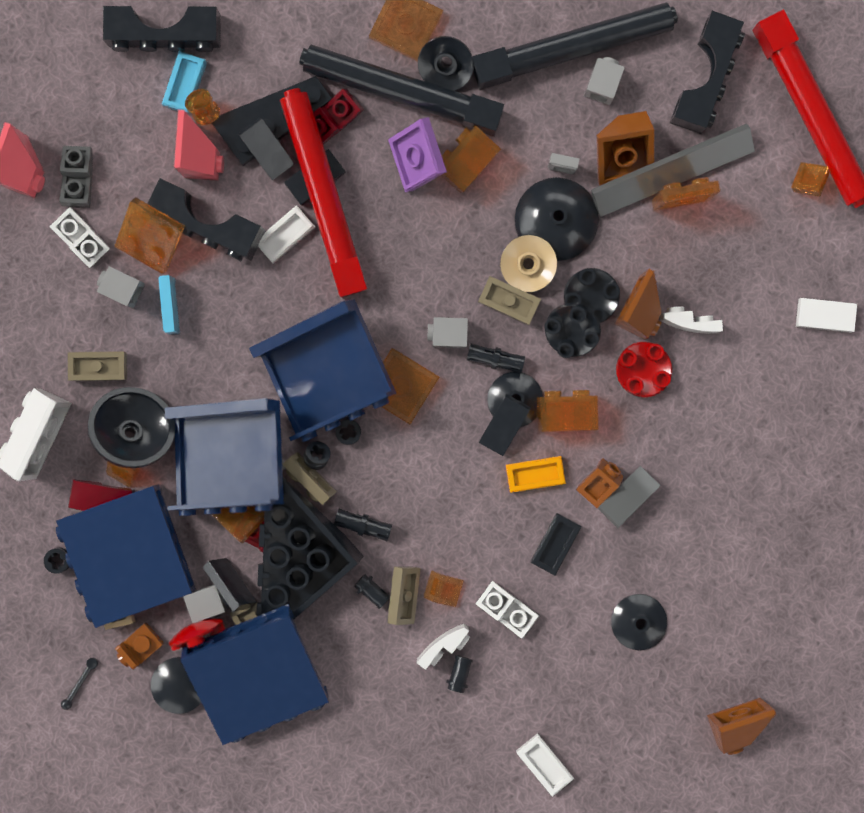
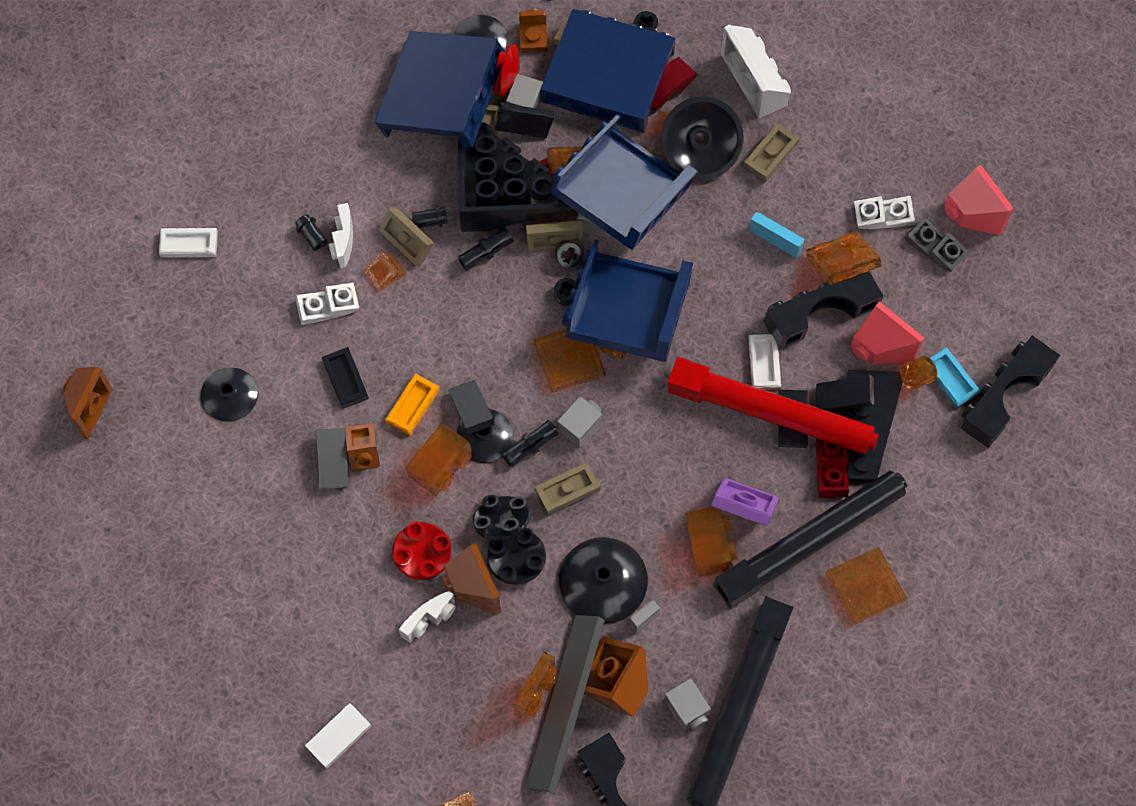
camera: 125 degrees right, 20 degrees down
light grey brick [97,266,145,309] -> none
black dish [418,36,474,91] -> none
tan dish [500,235,557,292] -> none

